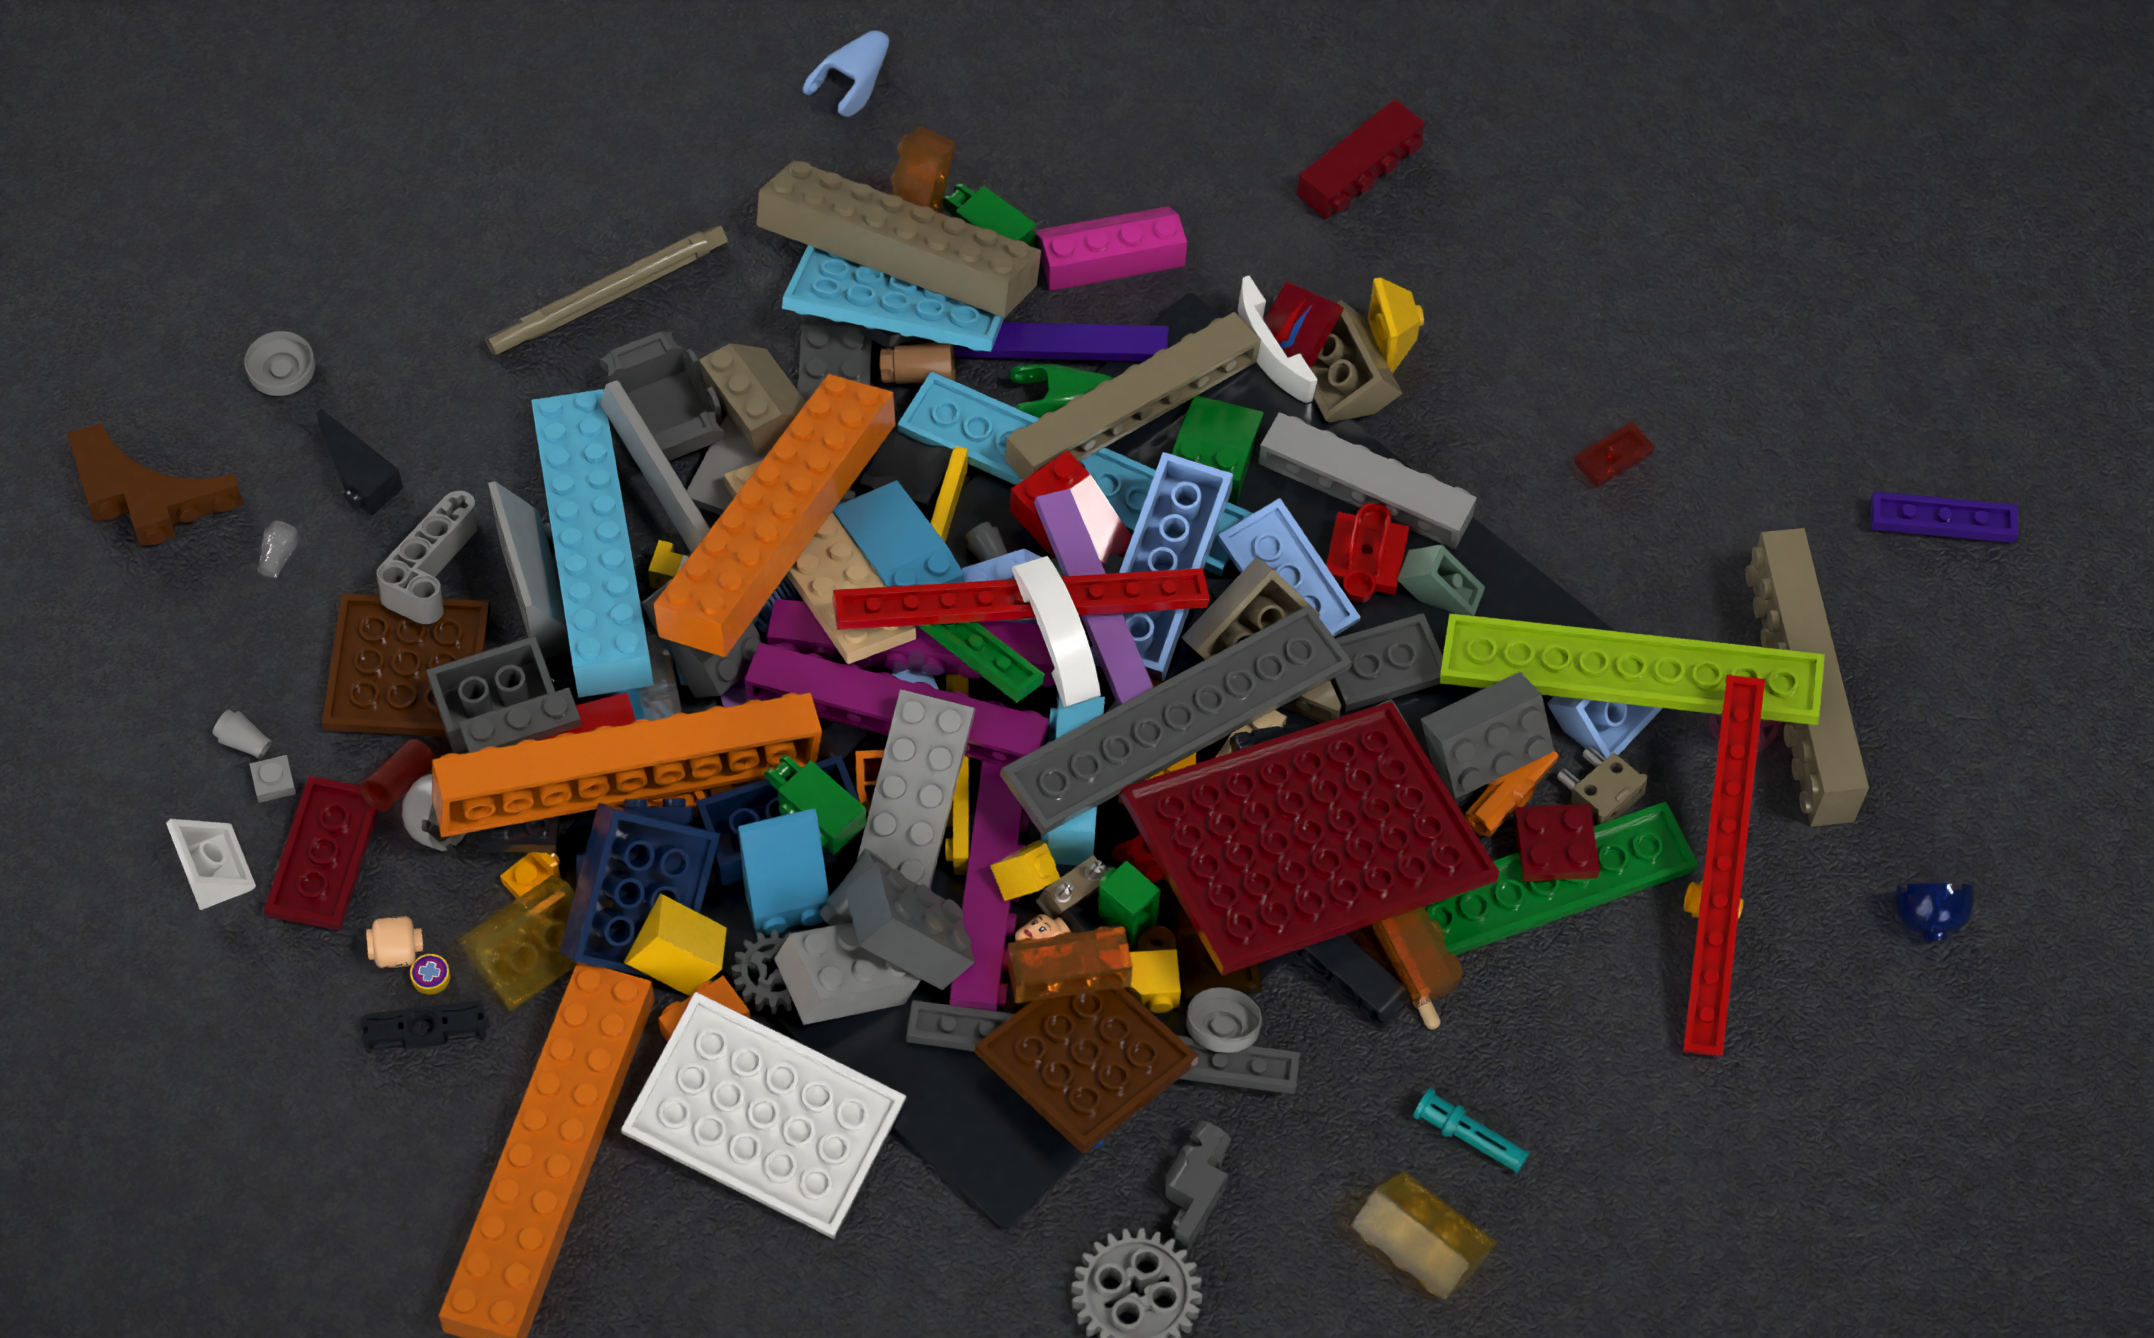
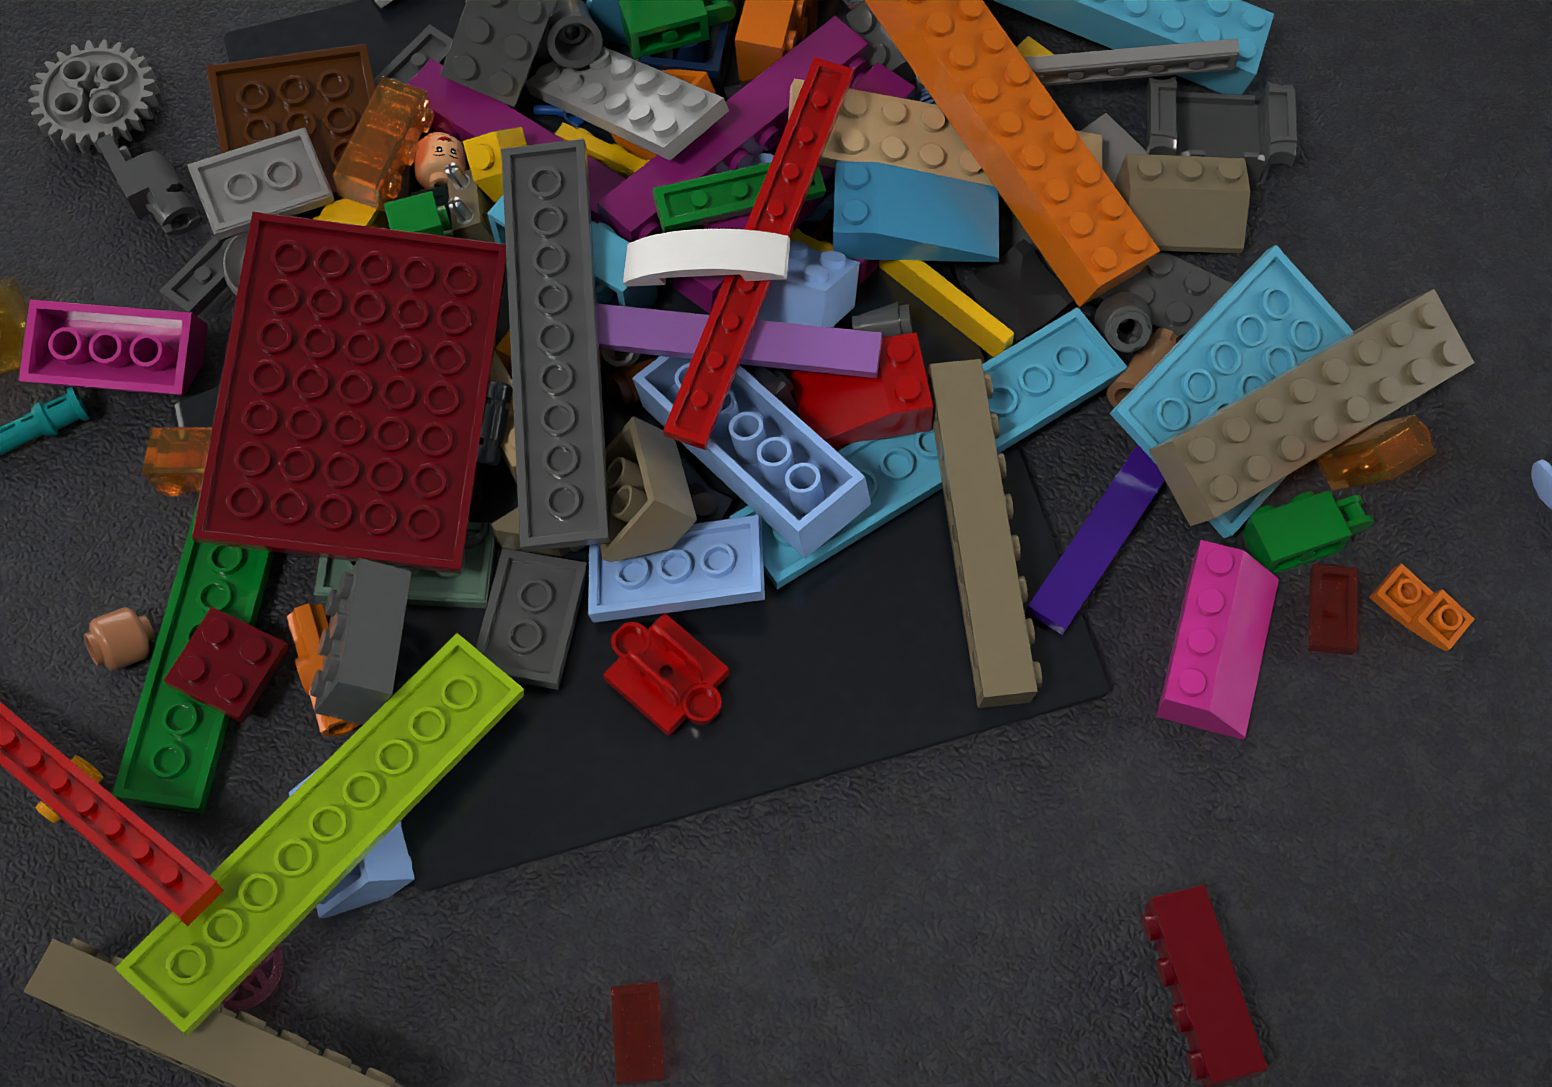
camera: 125 degrees right, 5 degrees up
dark tan piece [485,225,728,355] -> none
green animal [1009,364,1114,419] -> none
green slope [1172,396,1264,504] -> none
white slope [1238,276,1317,403] -> none
light grey brick [1258,412,1477,549] -> none
dark red tile [1264,281,1344,369] -> none
dark tan slope [1311,300,1403,423] -> none
yellow slope [1368,278,1424,374] -> none
sand green slope [1397,544,1485,616] -> none
dark tan piece [1557,746,1647,825] -> none
none -> dark pink slope [19,300,208,396]
none -> nougat head [84,607,155,671]
none -> light grey tile [187,127,334,241]
none -> dark grey plant [1094,292,1152,352]
none -> clear red plate [1308,564,1358,655]
none -> orange slope [1369,563,1475,651]

